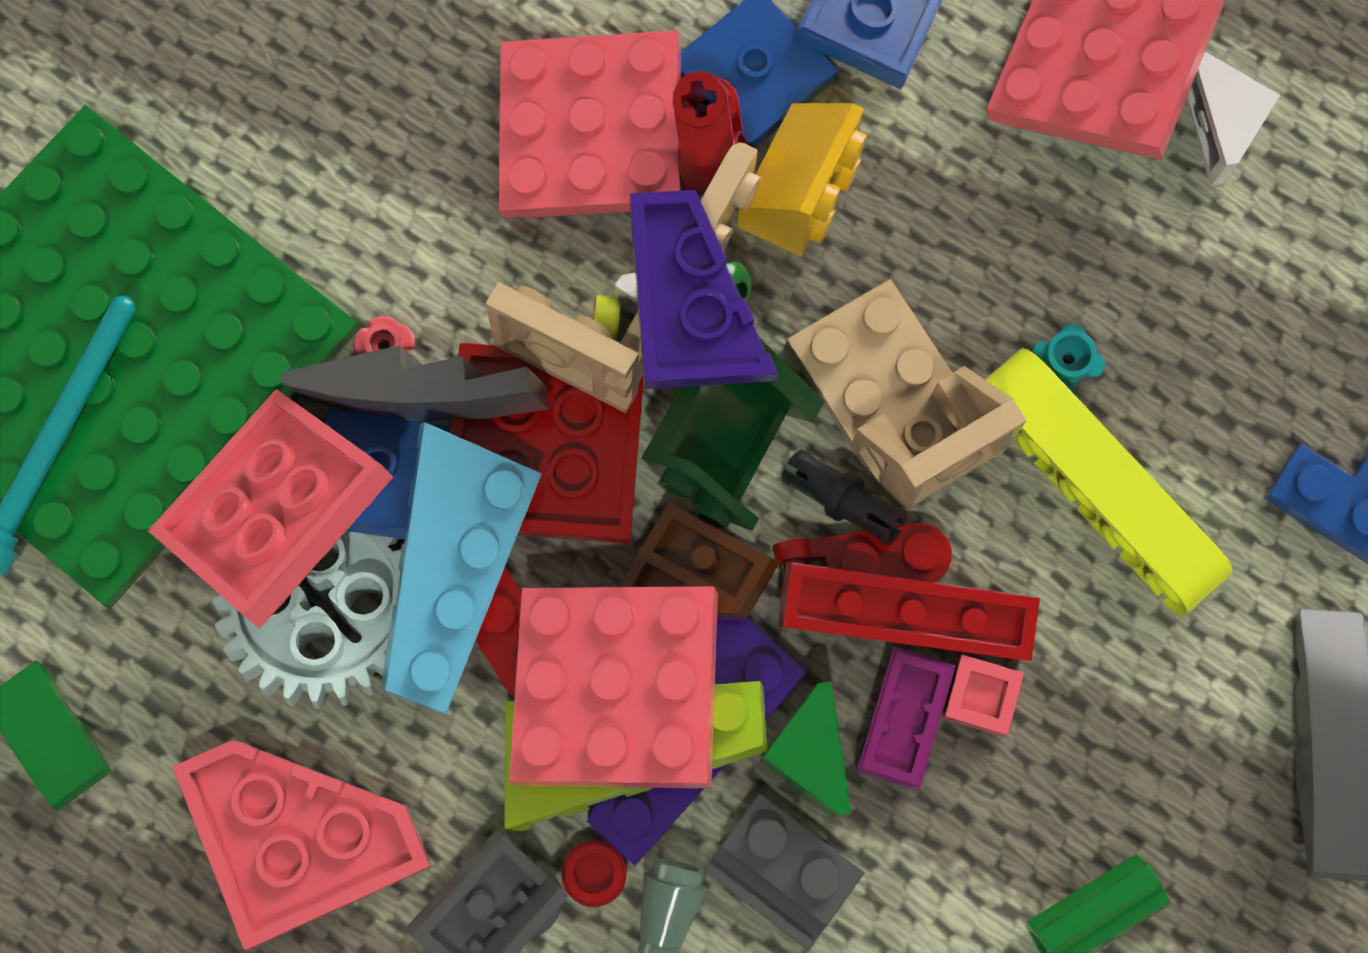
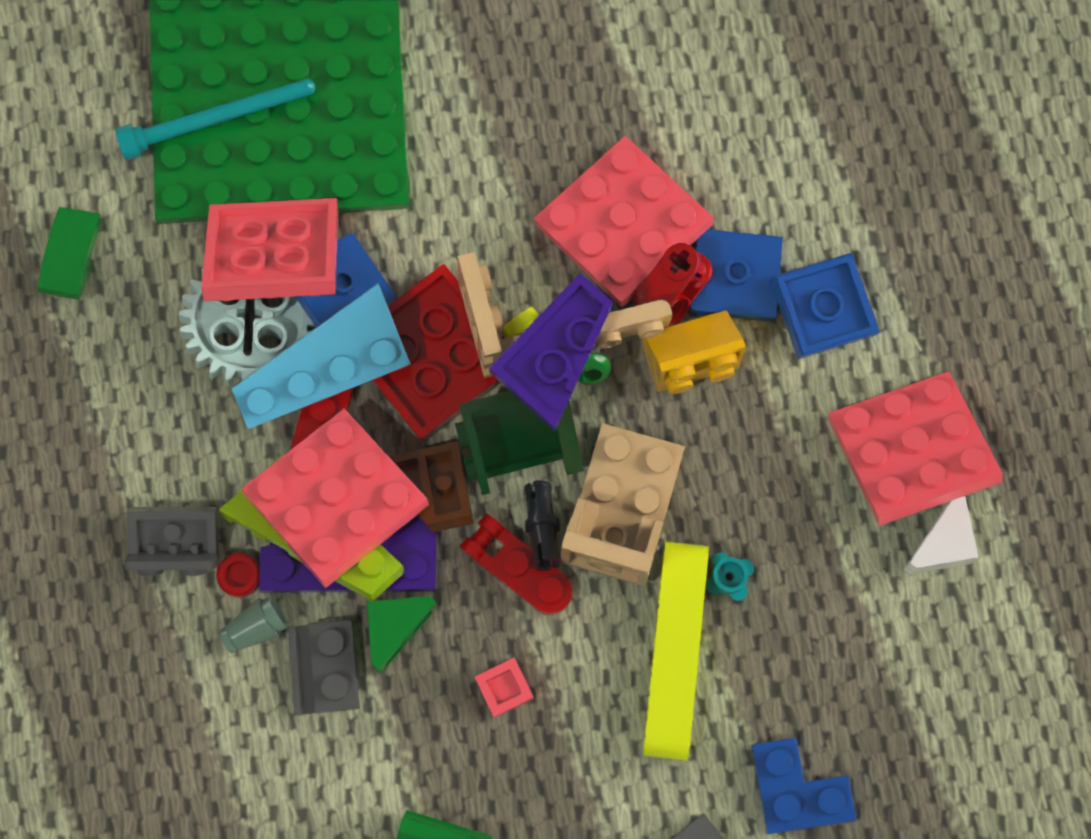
camera: 50 degrees right, 0 degrees up
coral plate [172,740,432,951] -> none
dark grey slope [281,346,549,421] -> none
coral plate [353,316,415,355] -> none
red plate [778,562,1040,661] -> none
magenta plate [855,647,956,791] -> none

